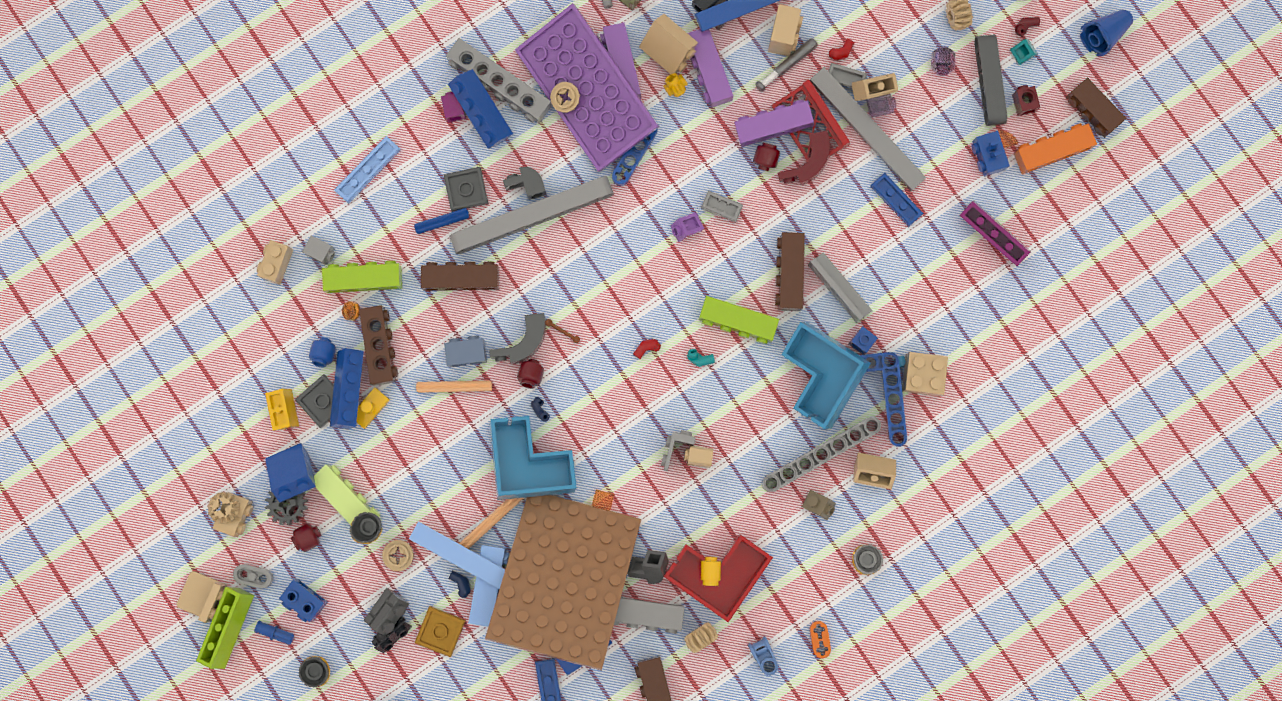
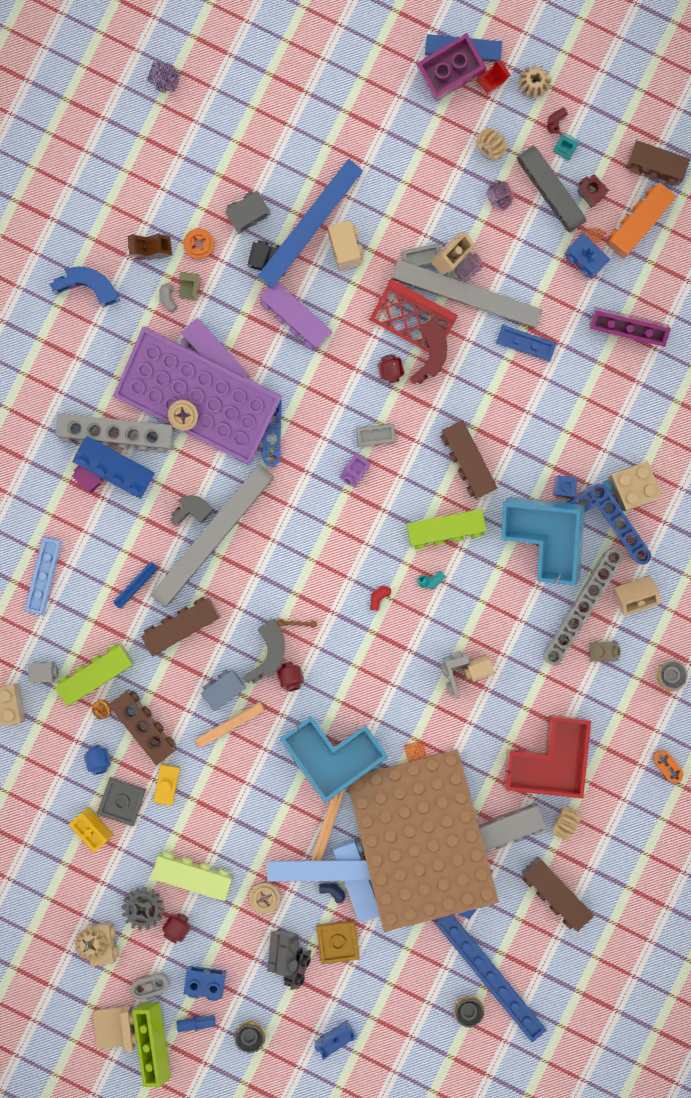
camera: 30 degrees left, 5 degrees up
blue brick [265,443,316,502] -> none
blue brick [330,348,364,430] -> none
dark grey hair [349,512,383,544] -> none
dark grey tile [443,167,489,212] -> none
dark blue arm [531,397,550,422] -> none
dark grey brick [627,550,669,584] -> none
tan brick [639,14,698,74] -> none
yellow gear [663,73,688,97] -> none
yellow brick [701,557,721,586] -> none
medium lavender brick [734,100,814,147] -> none
medium blue piece [747,636,778,676] -> none
flat silver piece [755,38,818,92] -> none
light grey fence [808,252,872,323] -> none
red arm [829,39,854,61] -> none
blue cone [1080,9,1133,56] -> none

